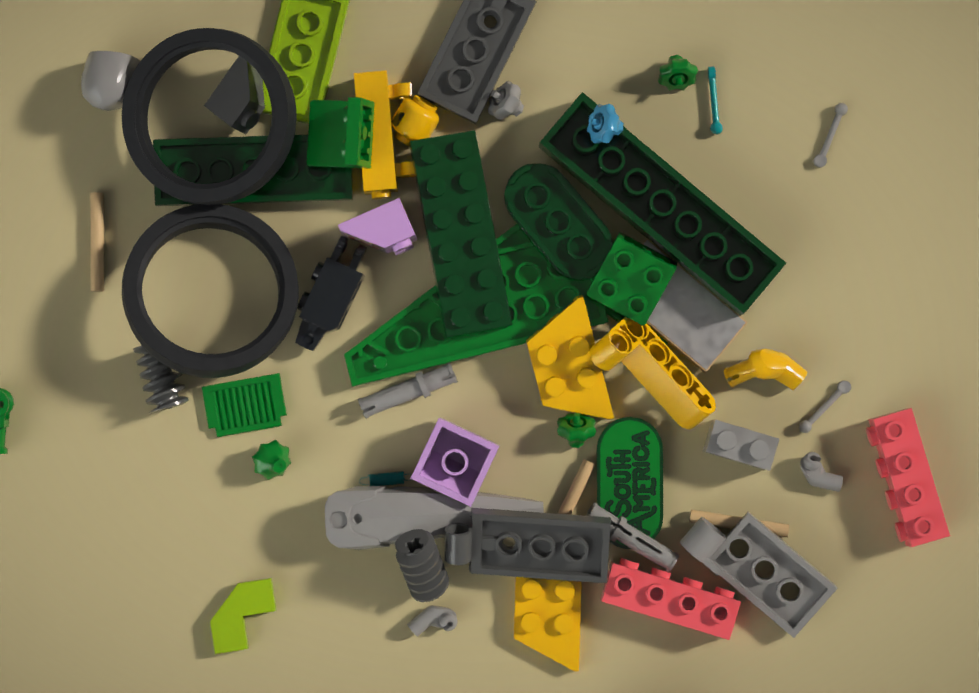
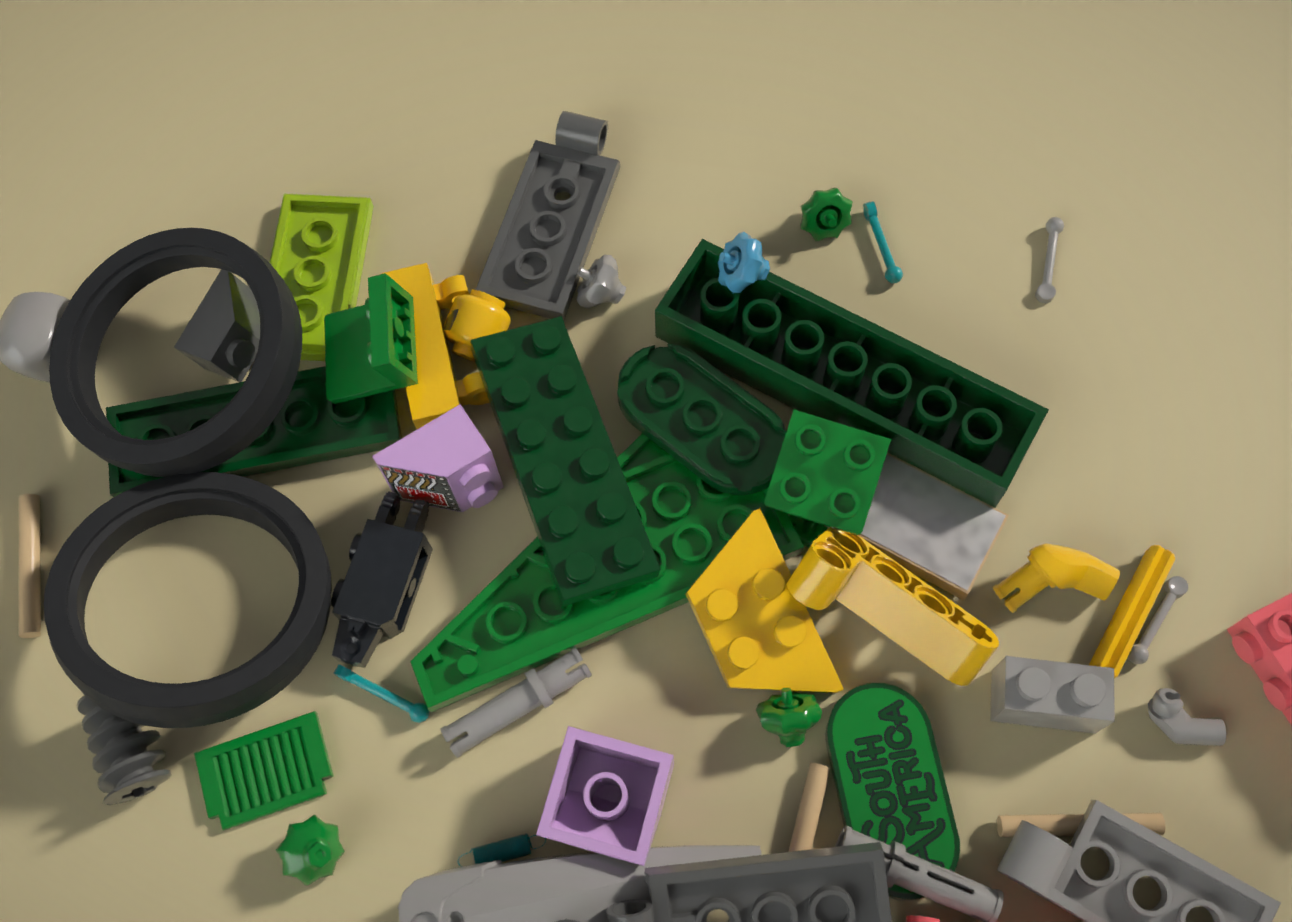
camera: 10 degrees left, 20 degrees down
none -> teal hinge [333,664,430,723]
none -> yellow axle [1089,545,1175,679]

